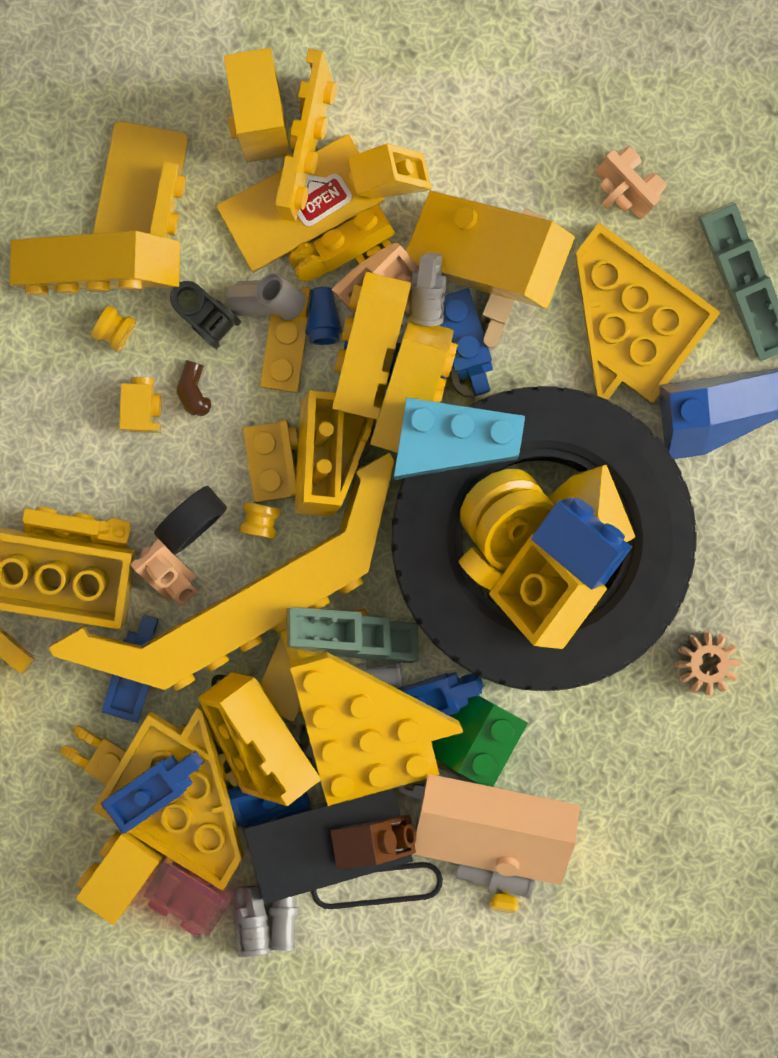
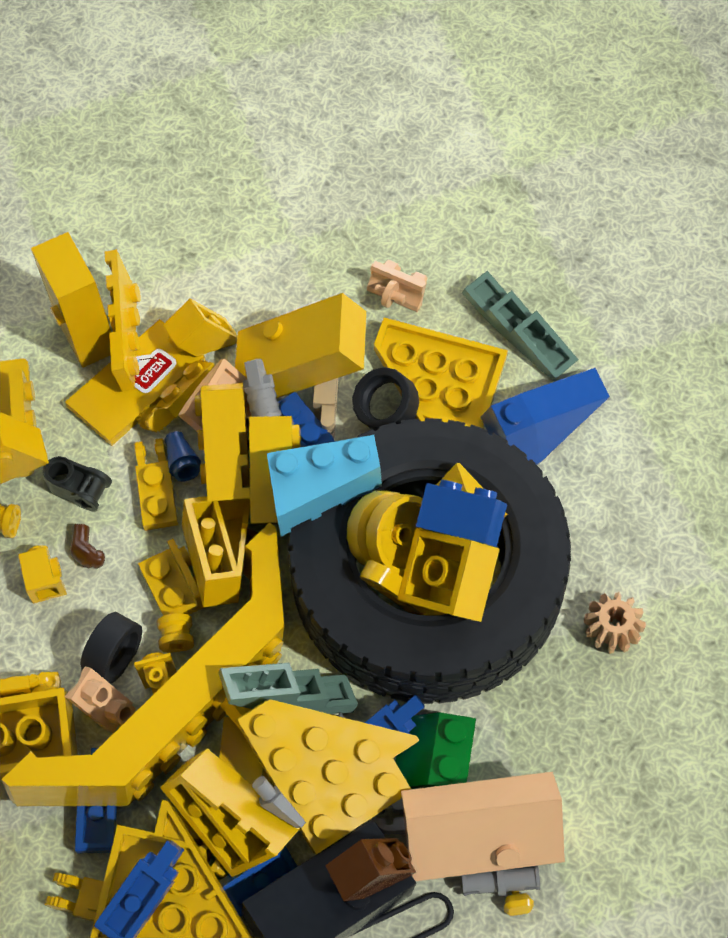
camera: 20 degrees left, 25 degrees down
light grey piece [226,273,306,321] -> none
none -> yellow hinge [134,652,177,694]
none -> light grey bar [252,776,306,828]
none -> black tyre [352,367,419,431]

